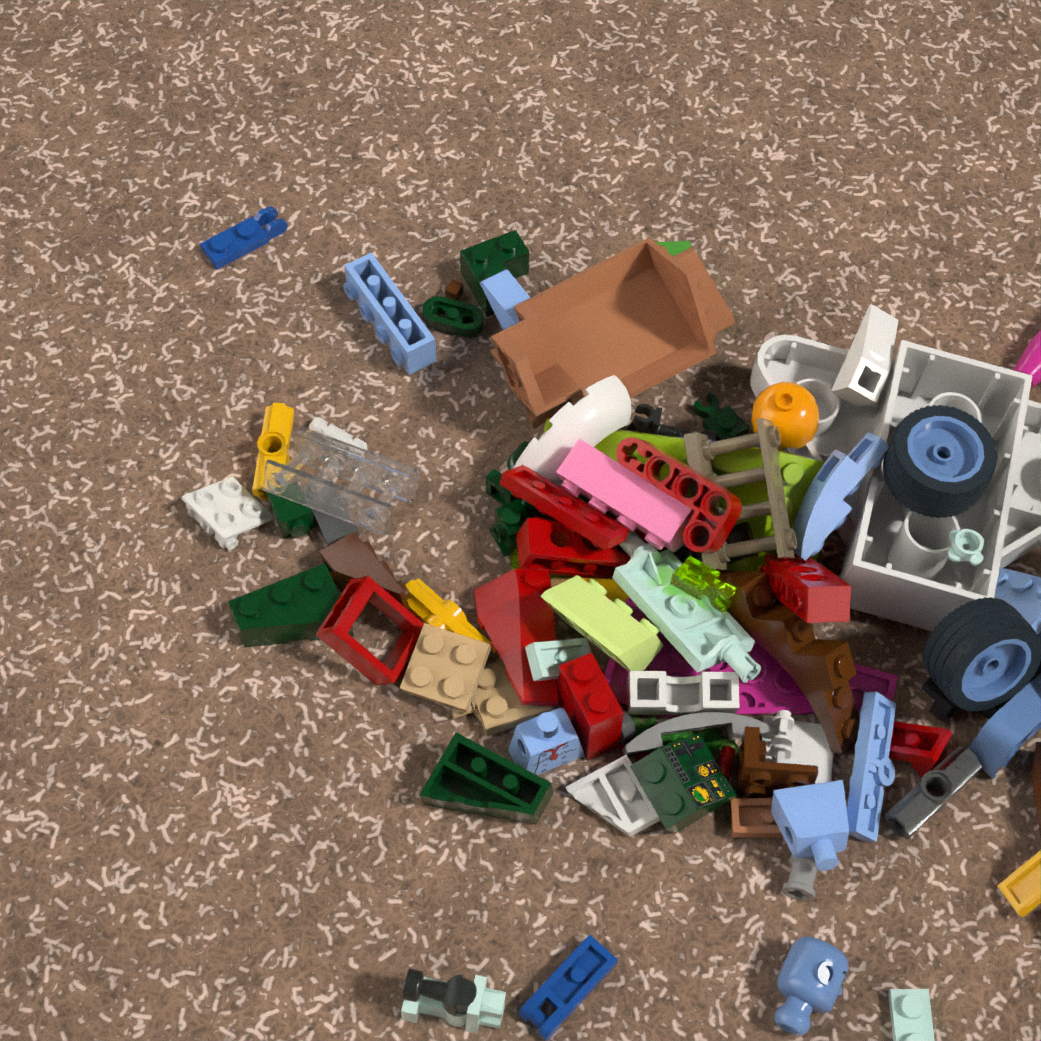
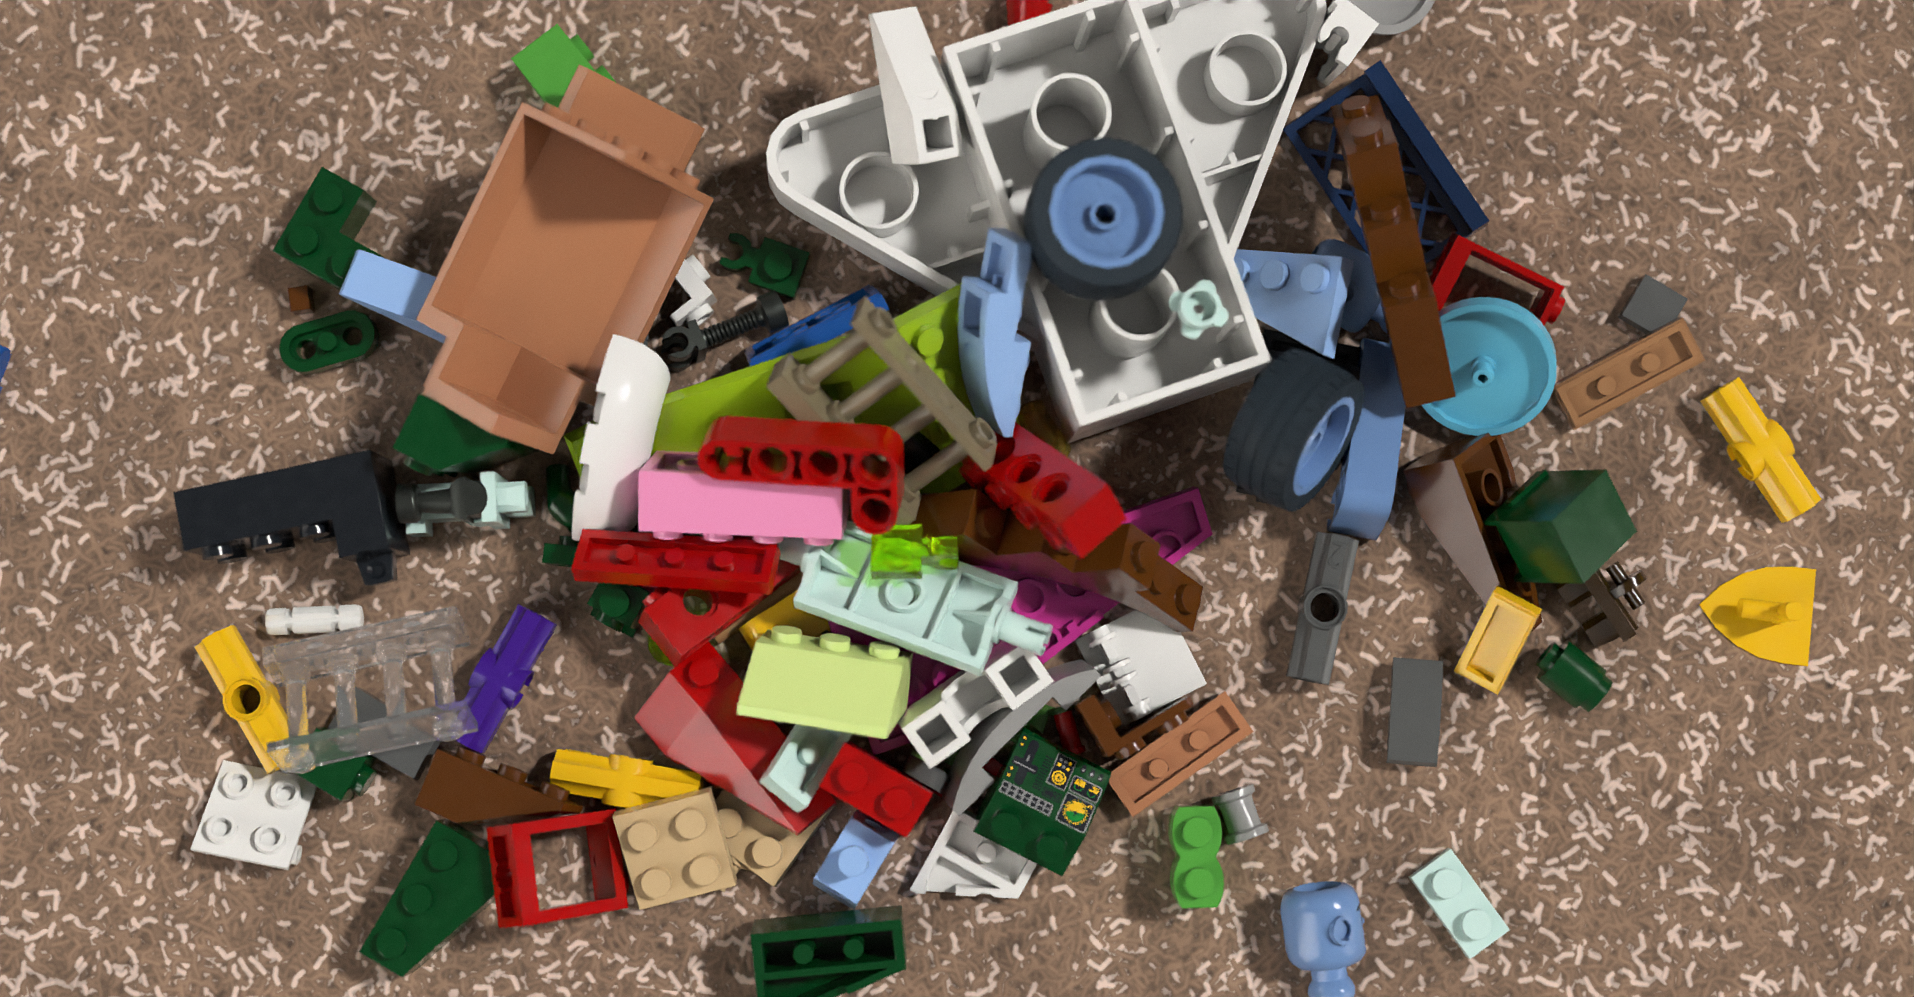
camera: 30 degrees left, 25 degrees up
light blue brick [343,252,436,375] -> none
light orange cylinder [751,382,819,451] -> none
light blue torso [771,780,849,871] -> none
light blue hinge [847,691,896,842] -> none
red slope [889,721,952,778] -> none
none -> black hinge [173,450,411,586]
none -> dark green slope [392,393,539,477]
none -> hips [395,472,536,537]
none -> dark purple piece [445,604,557,754]
none -> white bracket [670,254,717,327]
none -> bright green brick [1168,805,1224,908]
none -> dark grey slope [1386,657,1443,767]

